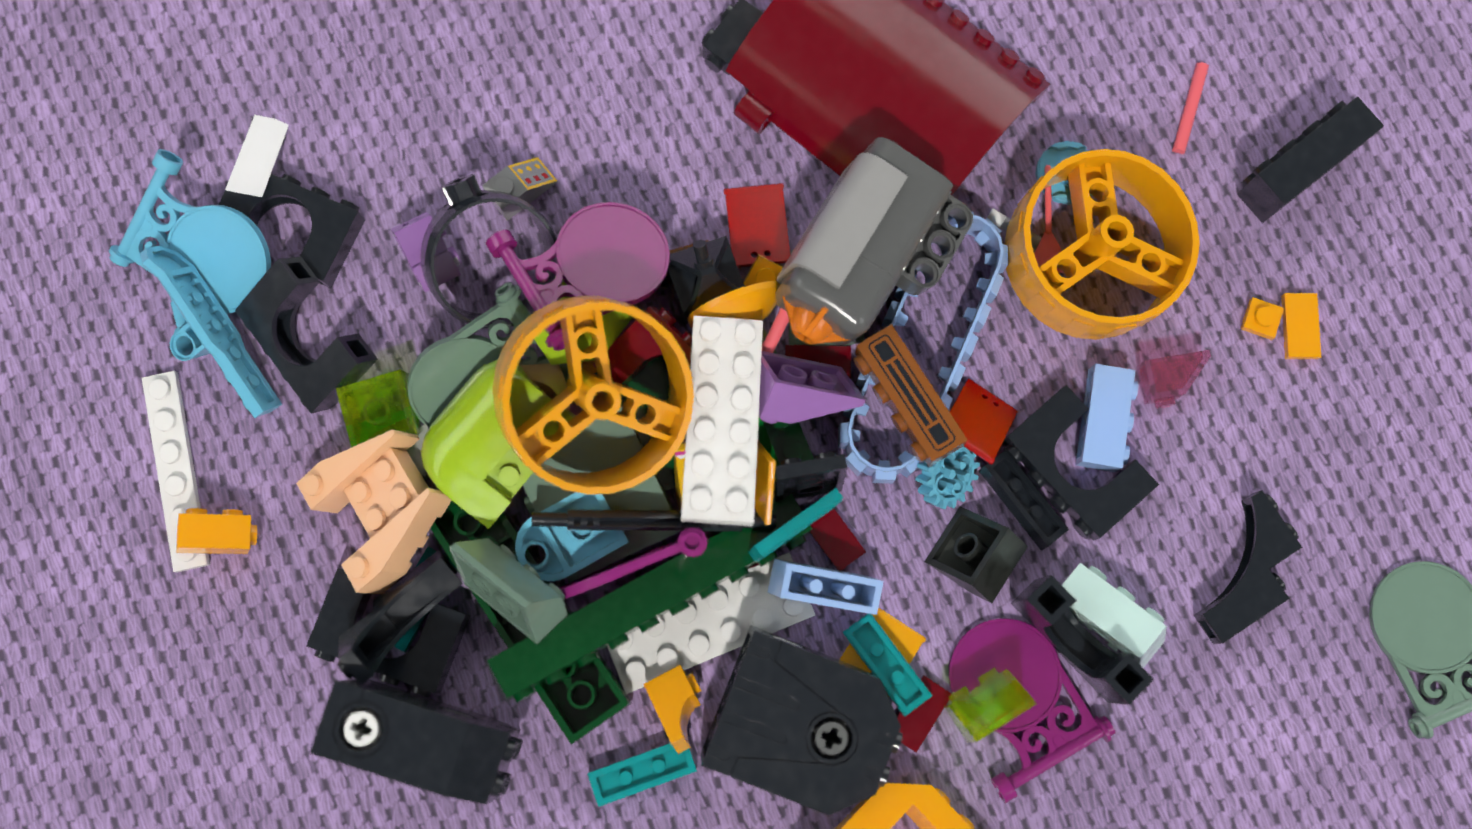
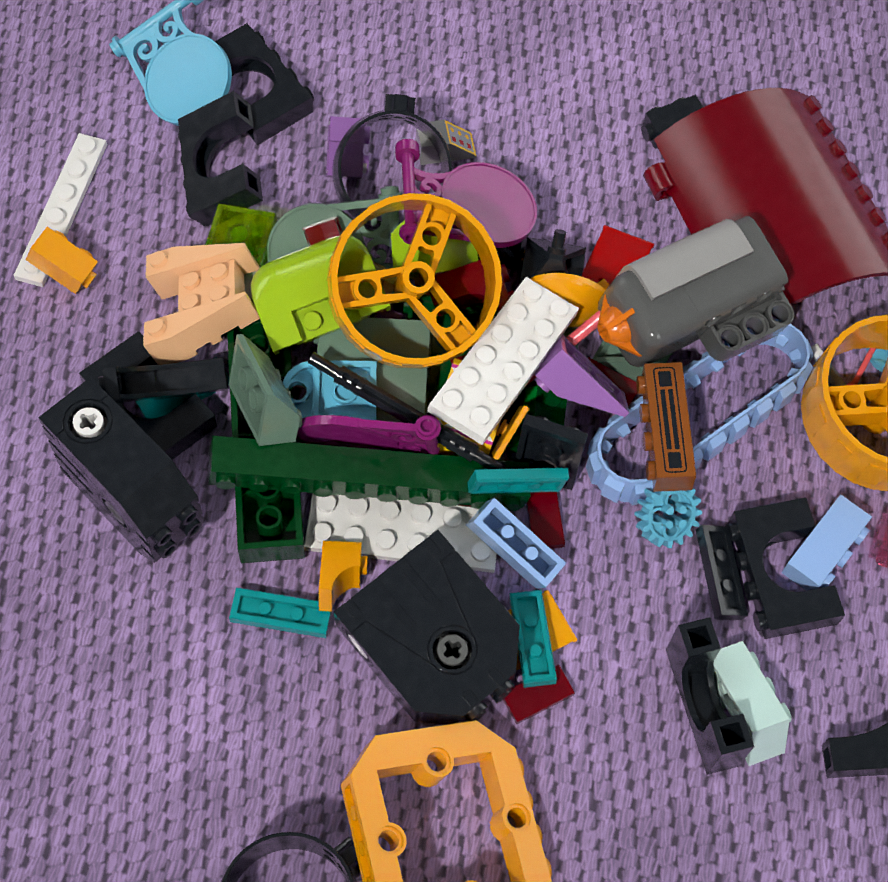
camera: 25 degrees right, 15 degrees down
medium azure piece [140,246,282,418] -> none
white sticker [225,115,289,197] -> none
pearl dark grey slope [924,506,1028,603] -> none
clear neon green slope [944,667,1036,743] -> none
magenta piece [948,618,1116,804] -> none
red container [949,378,1018,464] -> none
none -> dark red piece [302,216,343,246]

